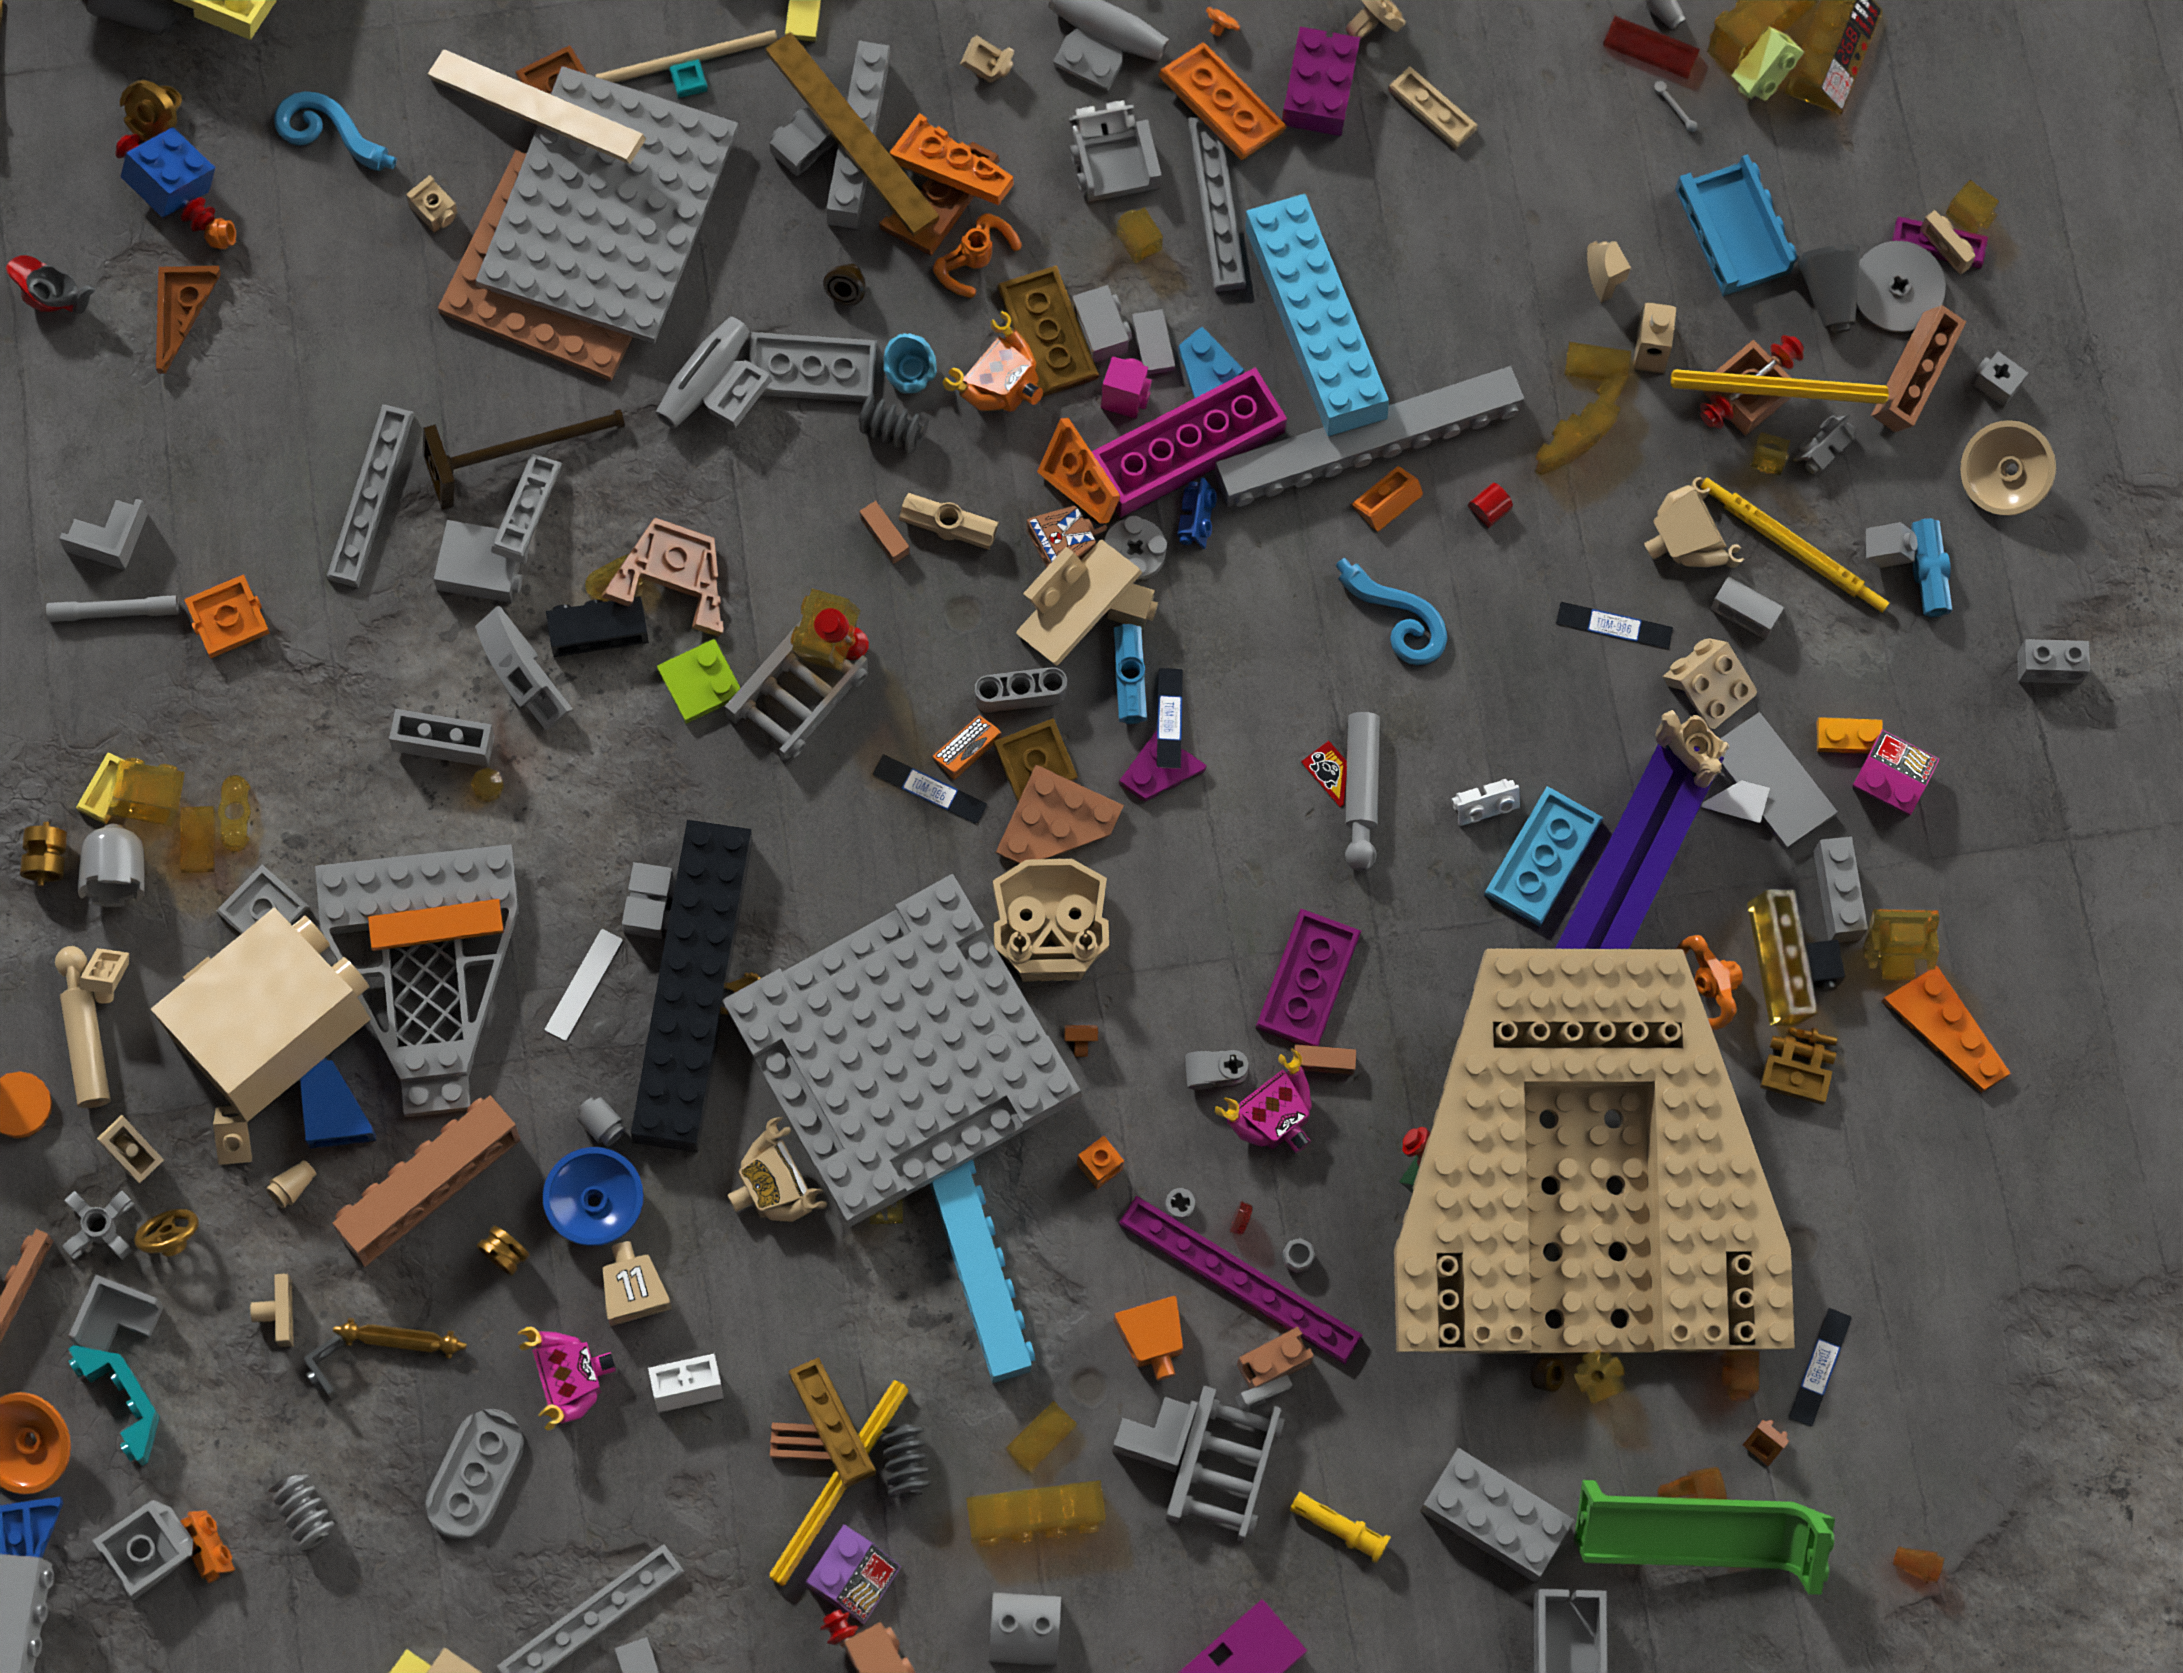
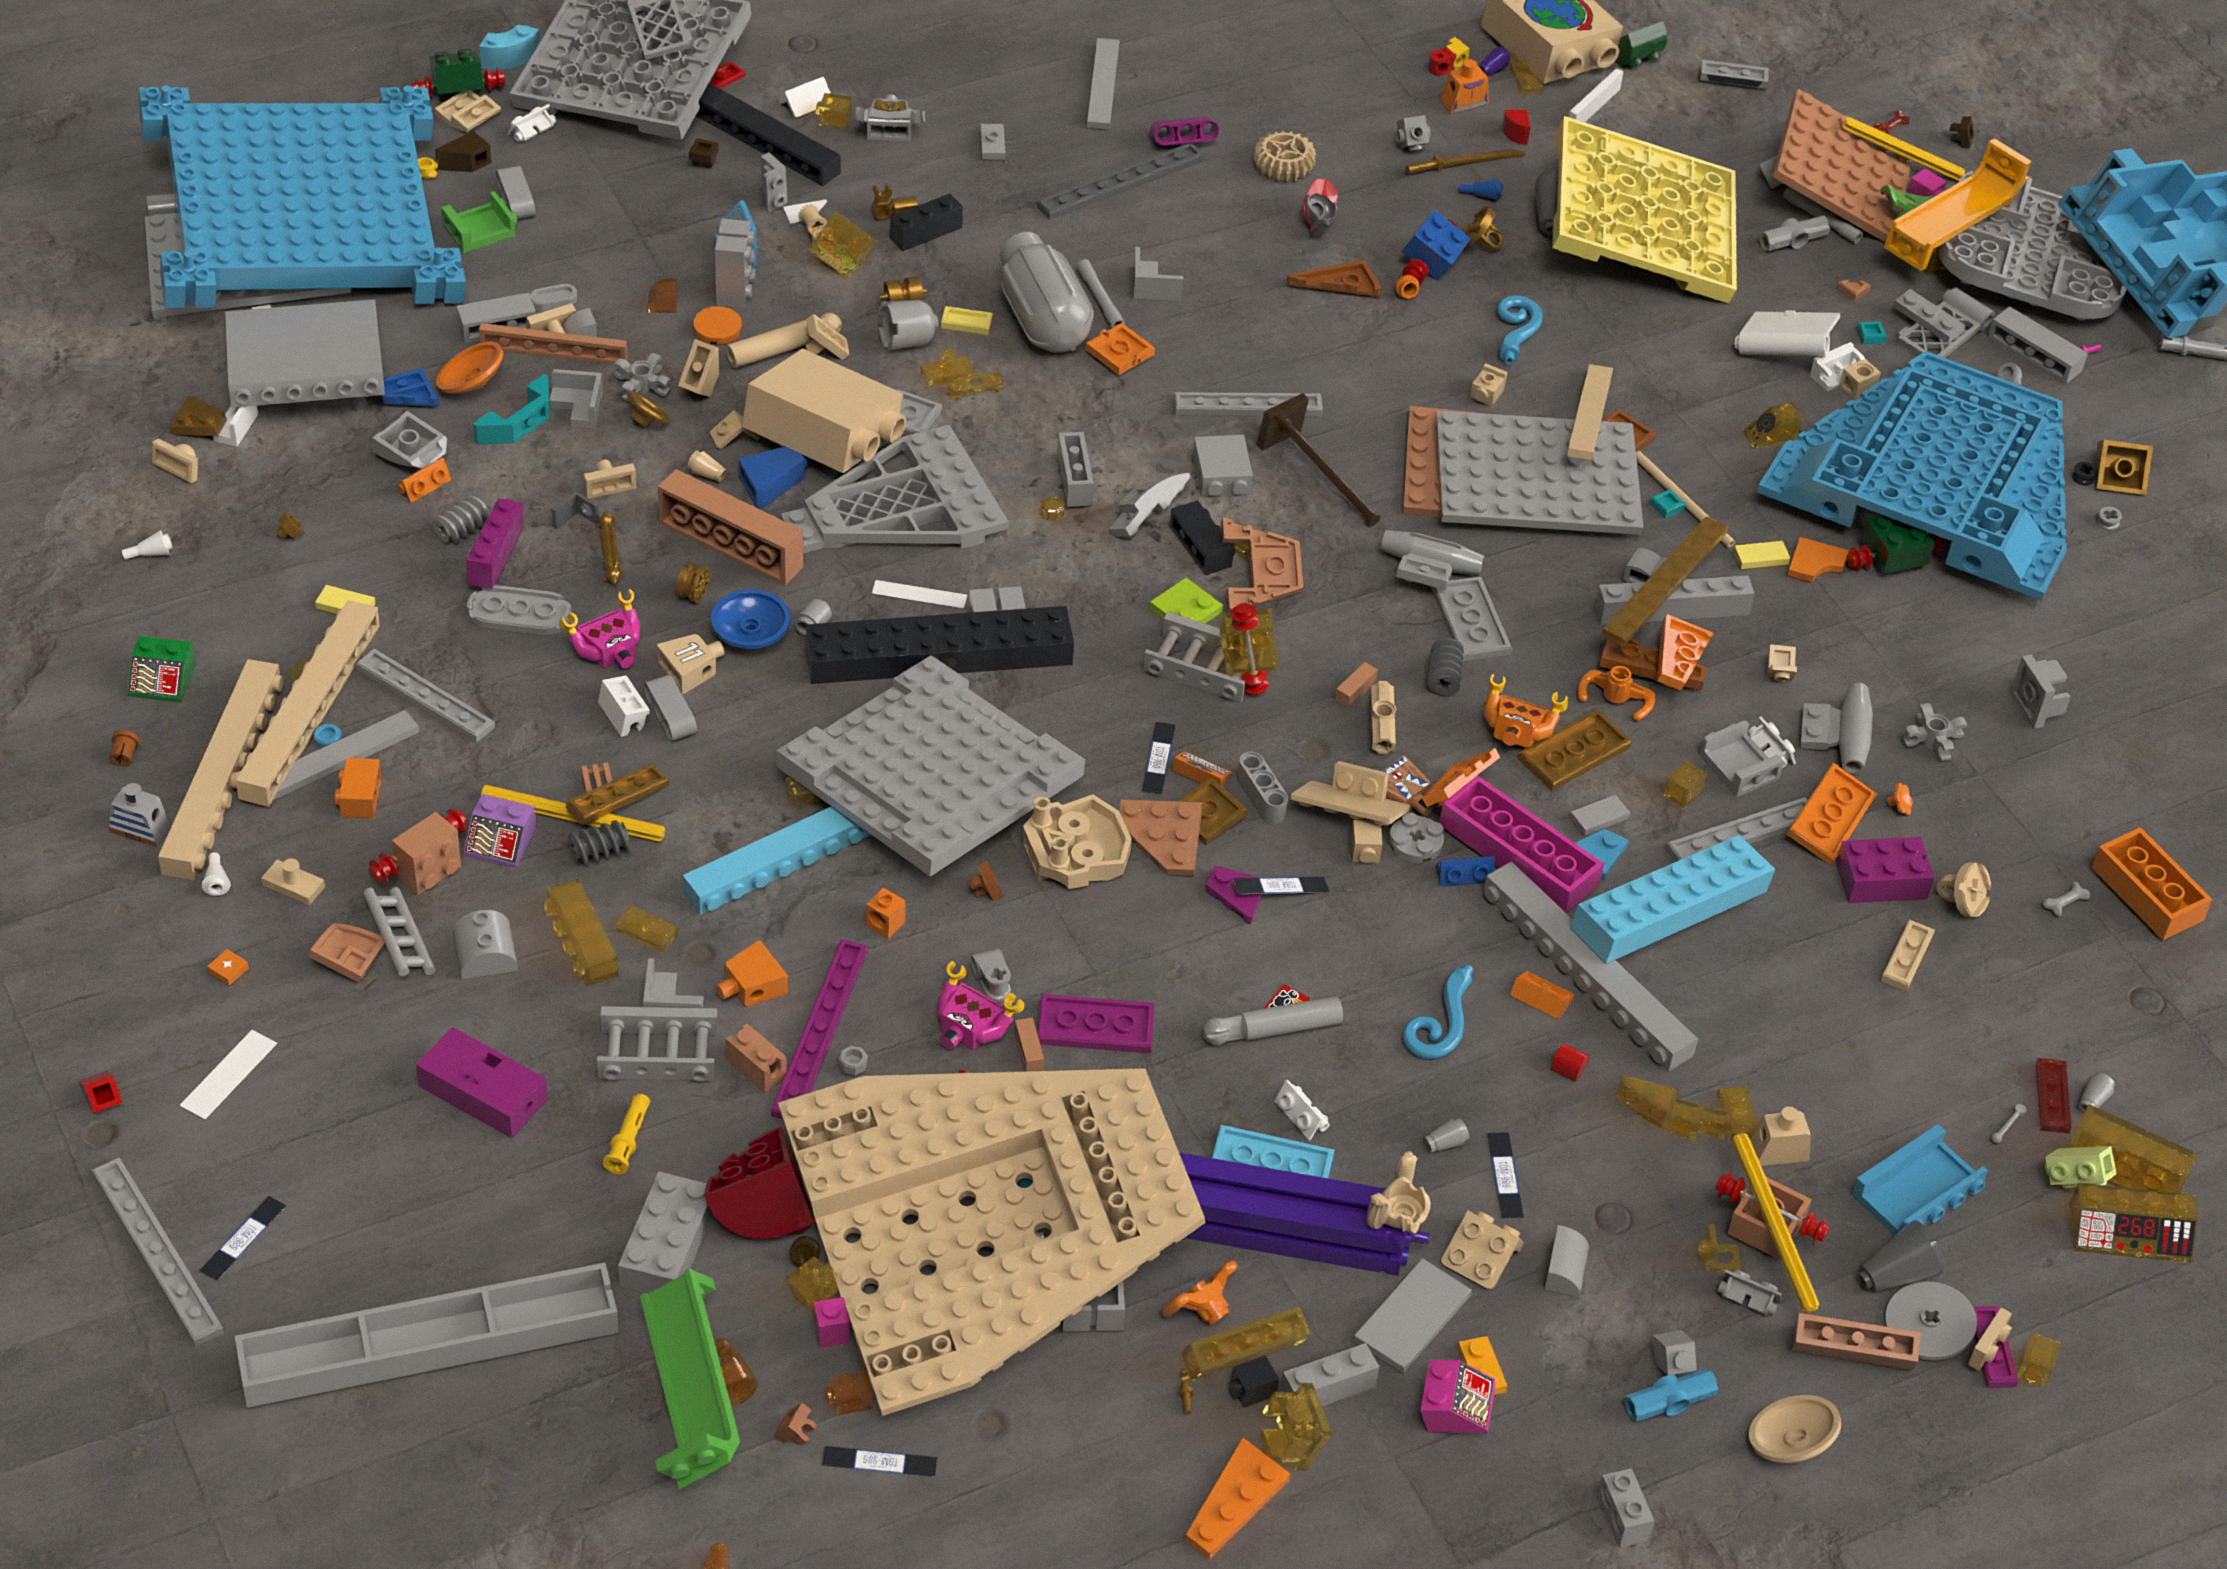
camera: 75 degrees right, 25 degrees down
clear yellow brick [106,758,185,826] -> none
orange tile [368,899,504,951] -> none
light grey plate [491,453,562,563] -> none
tan torso [727,1117,827,1222] -> none
dark brown brick [823,263,866,306] -> none
medium azure hair [884,333,937,393] -> none
light grey brick [1072,285,1132,363] -> none
dark pink brick [1101,356,1152,419] -> none
dark azure piece [1113,624,1147,724] -> none
light grey bush [1165,1188,1195,1220] -> none
clear red tile [1229,1201,1253,1236] -> none
light grey tile [1235,1375,1293,1411] -> none
tan slope [1587,241,1631,303] -> none
tan torso [1644,477,1744,568] -> none
yellow axle [1700,477,1890,613] -> none
white sticker [1701,780,1770,823] -> none
pearl gold plate [1760,1035,1836,1105] -> none
light grey brick [1974,351,2028,407] -> none
none -> magenta brick [466,498,524,589]
none -> light grey beam [644,675,697,741]
none -> dark red brick [705,1126,815,1239]
none -> dark pink brick [814,1297,850,1348]
none -> light grey piece [1000,232,1094,353]
none -> light grey cone [1424,1118,1469,1153]
none -> blue cone [1459,178,1503,201]

